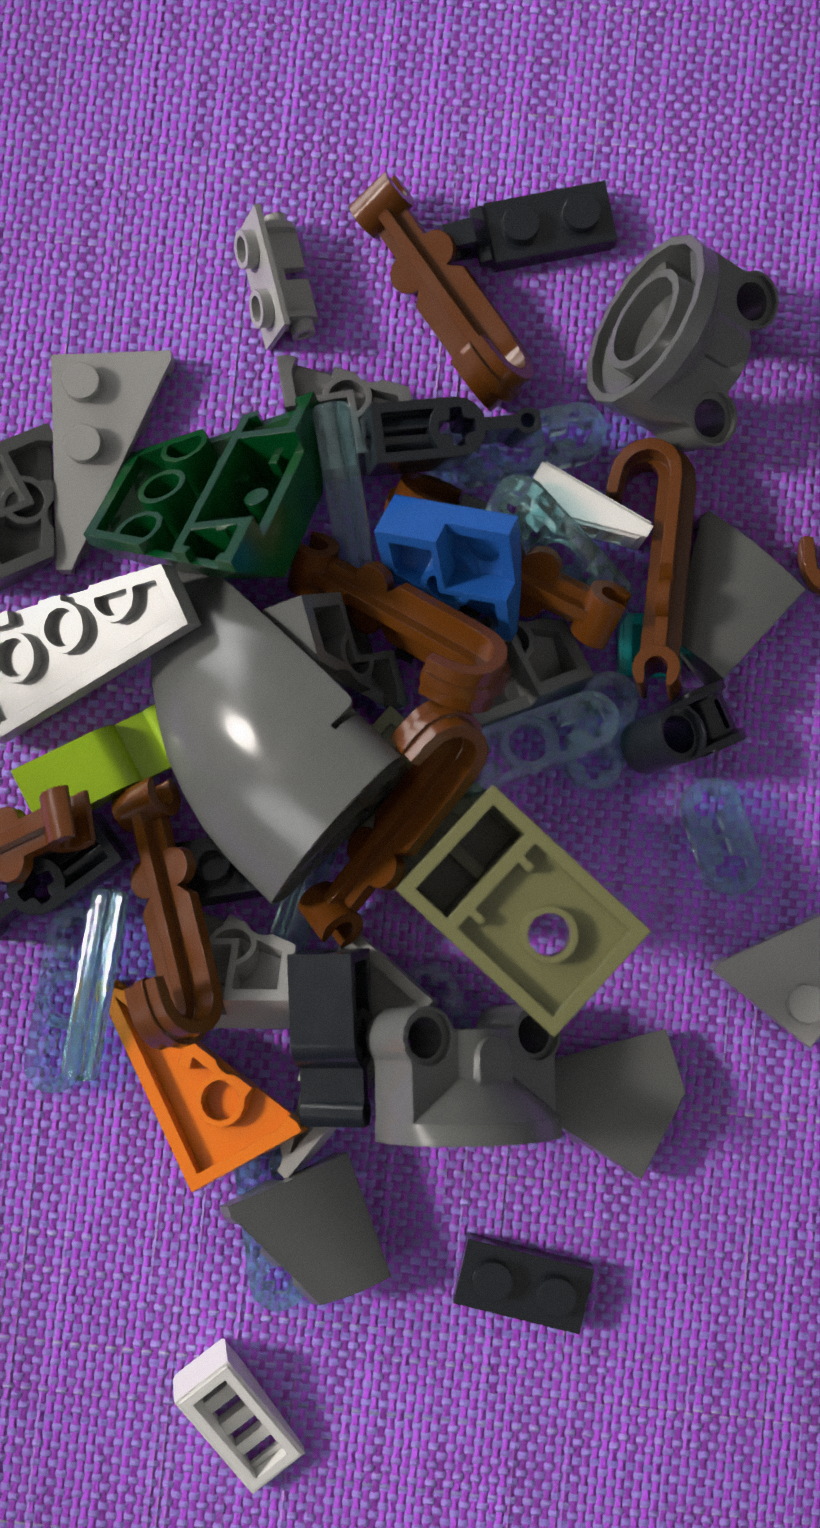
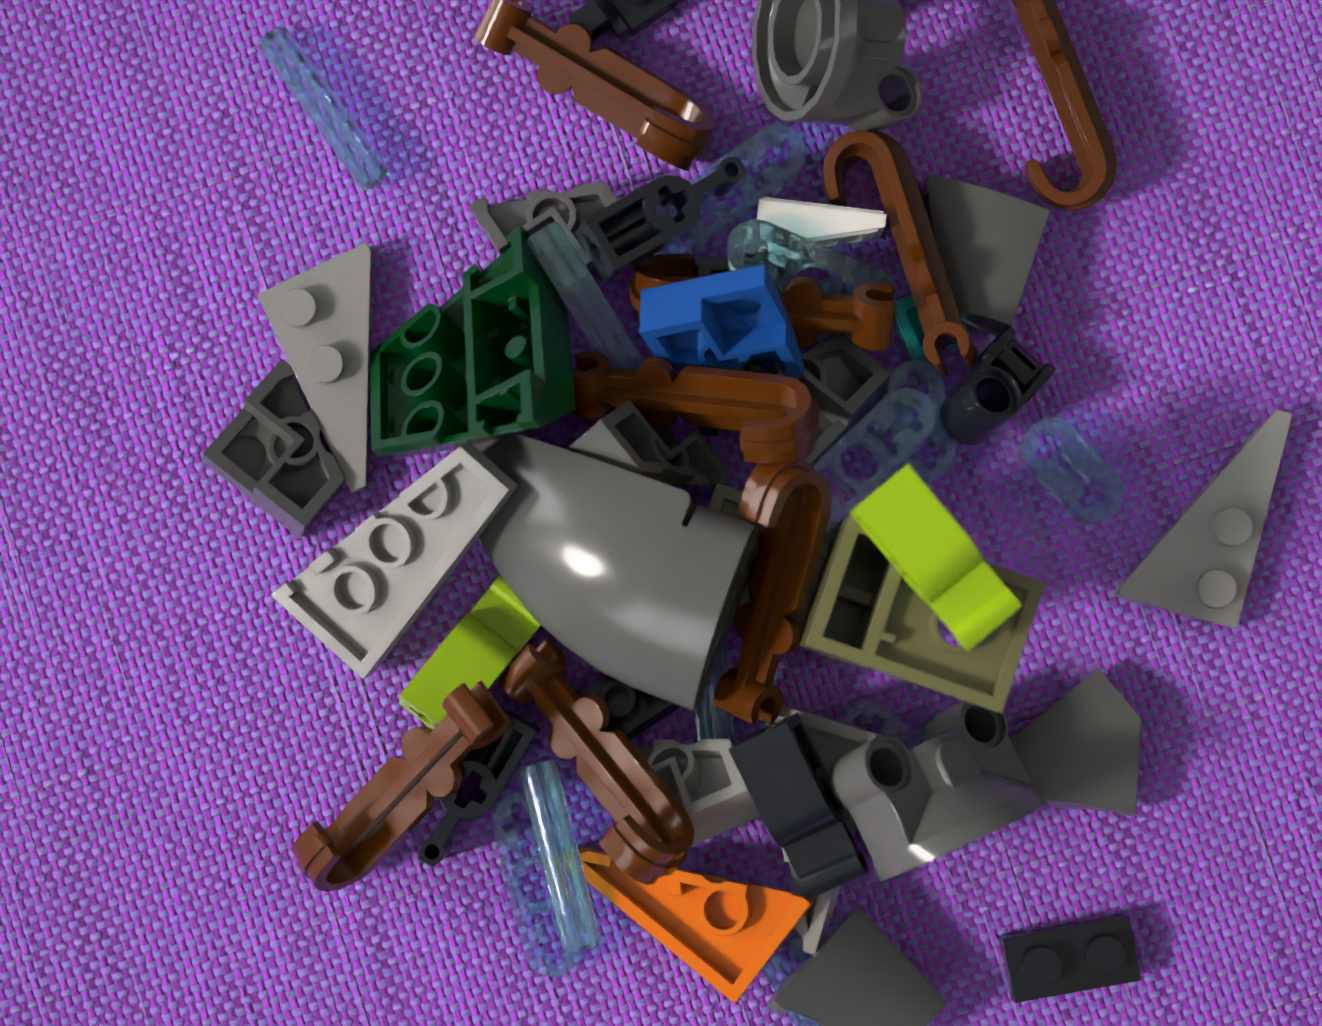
camera: 20 degrees left, 0 degrees up
light grey hinge [234,204,319,350] -> none
none -> clear light blue axle [259,26,390,191]
none -> lime piece [849,464,1022,651]

